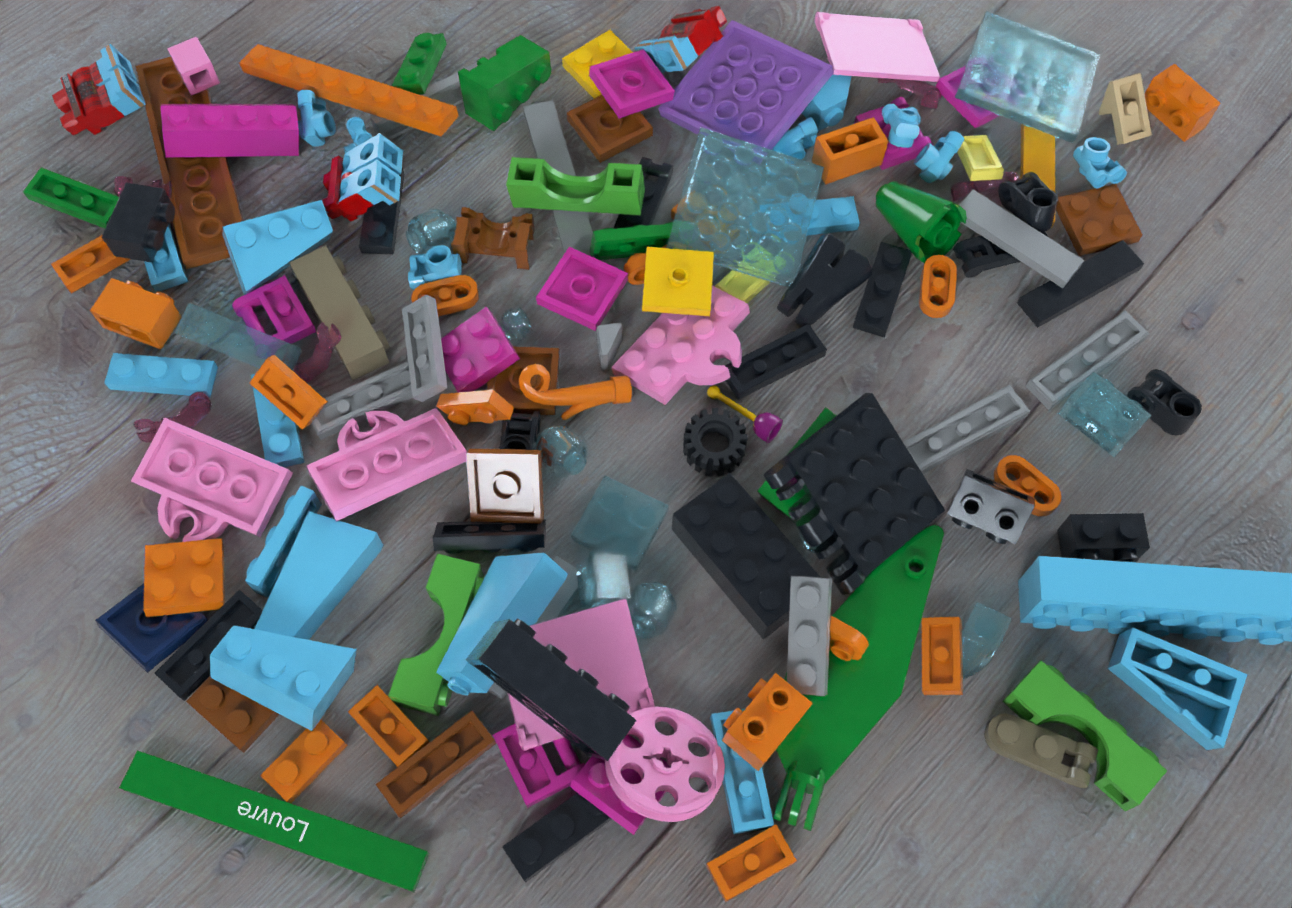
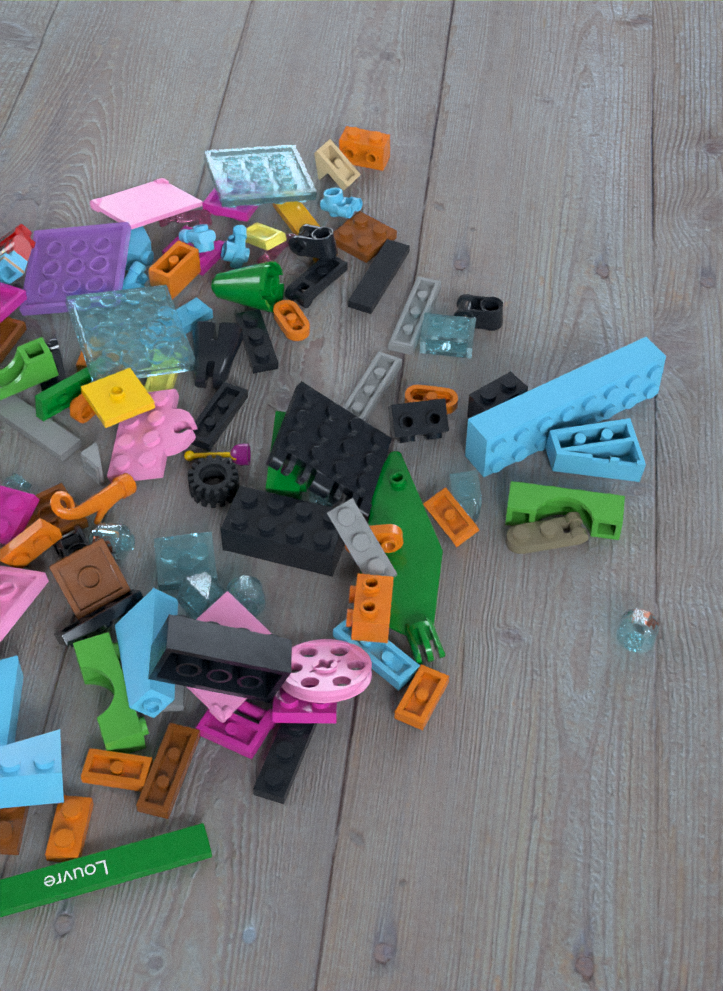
camera: 35 degrees left, 15 degrees down
dark pink plate [536,247,628,331] -> none
light grey tile [960,190,1084,288] -> none

